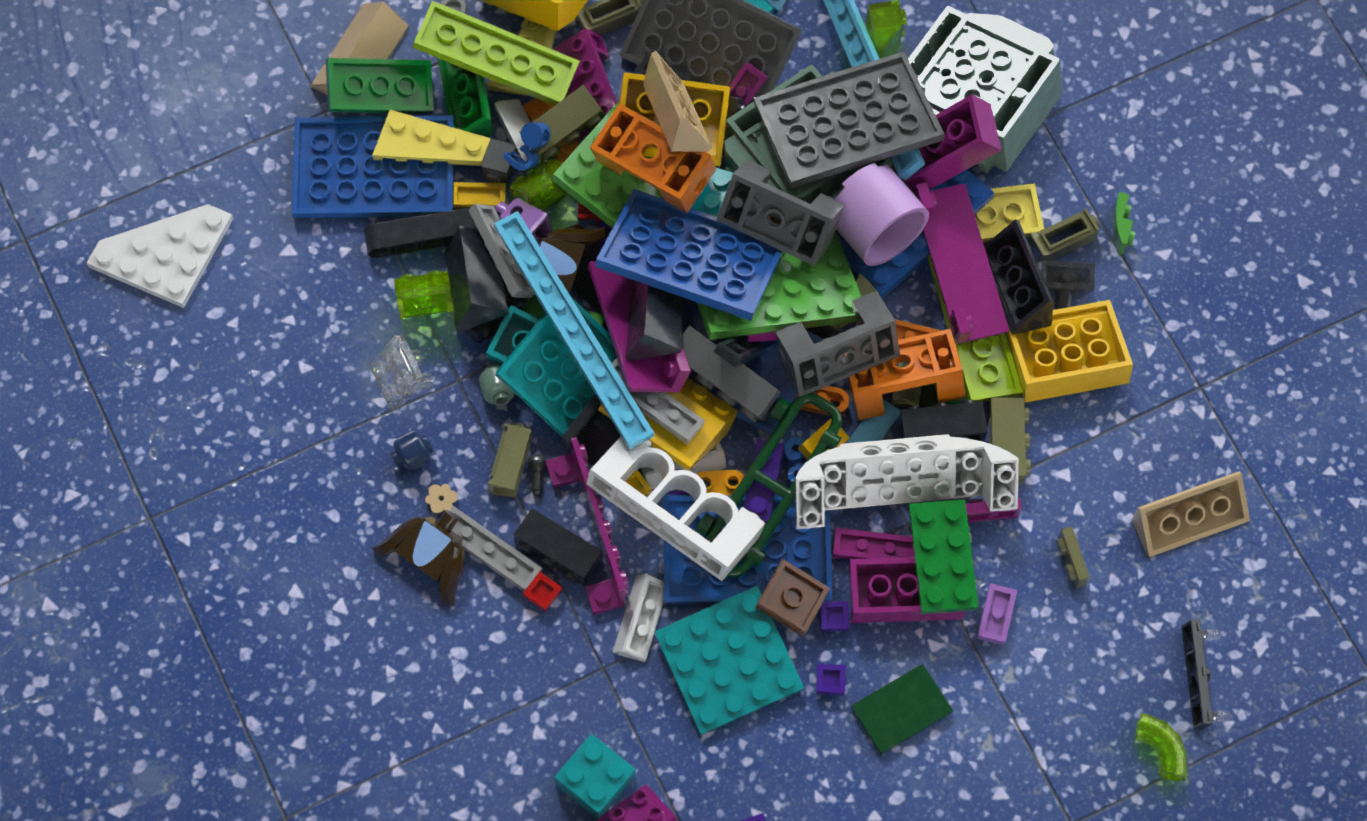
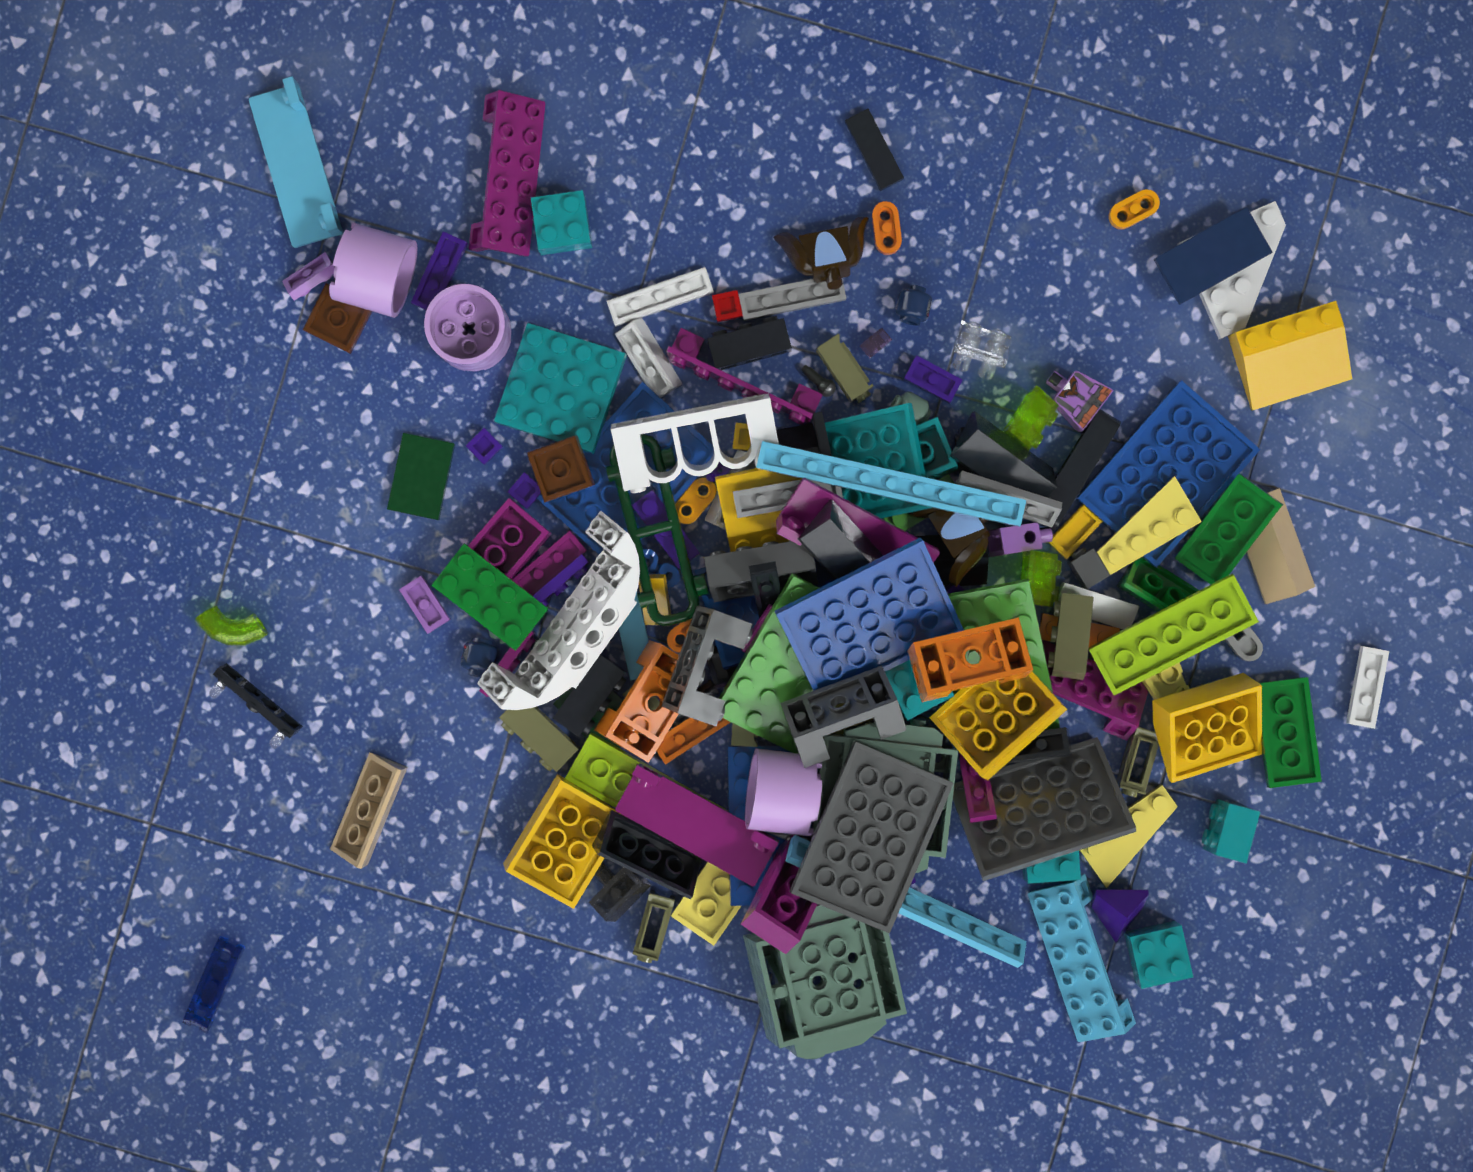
camera: 140 degrees right, 20 degrees up
tan plant [425,484,458,514] -> none
blue leg [504,122,551,171] -> none
tan slope [643,51,713,152] -> none
black plate [726,96,747,119] -> none
clear neon green slope [865,0,907,59] -> none
olive plate [1056,526,1090,589] -> none
bright green slope [1112,192,1135,255] -> none
none -> lavender brick [424,284,511,371]
none -> dark blue head [461,638,498,678]
none -> dark purple plate [533,554,590,606]
none -> white tile [607,267,714,327]
none -> black tile [845,109,904,191]
none -> clear purple piece [860,328,892,358]
none -> orange plate [872,201,902,255]
none -> dark purple plate [904,355,962,404]
none -> torso [1046,371,1114,432]
none -> light orange plate [1109,189,1160,230]
none -> dark blue tile [1154,207,1273,305]
none -> yellow slope [1228,301,1352,411]

